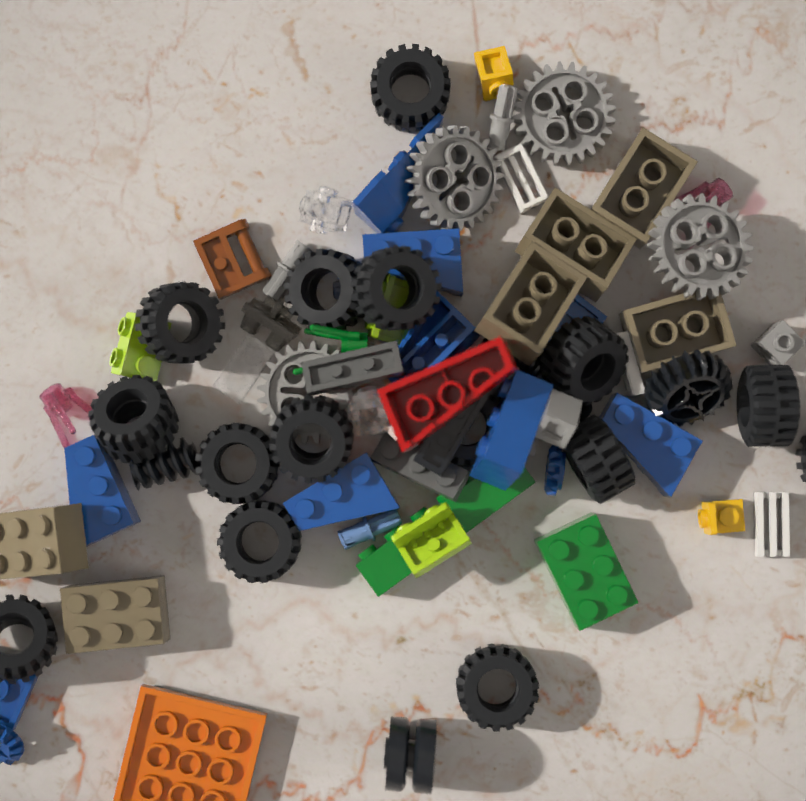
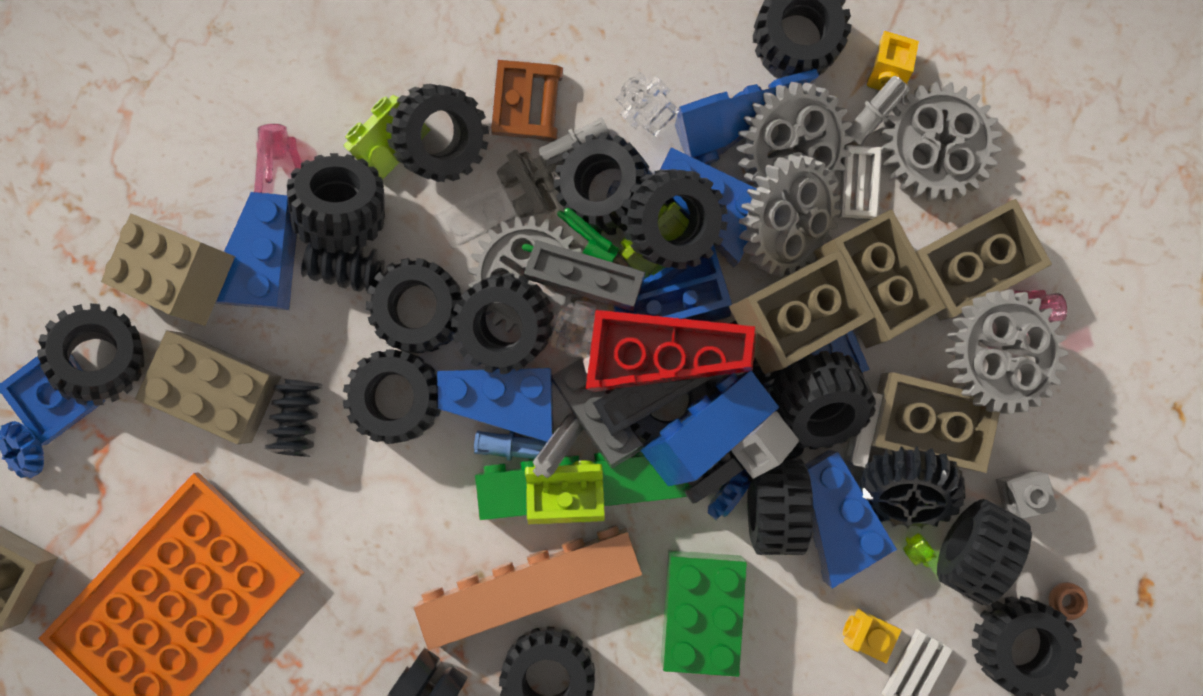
camera: 20 degrees right, 0 degrees up
none -> black piece [264,378,323,457]
none -> nougat brick [413,525,642,651]
none -> light grey axle [533,413,584,478]
none -> black plate [683,450,745,504]
none -> light grey gear [739,154,841,277]
none -> clear neon green plate [903,532,937,568]

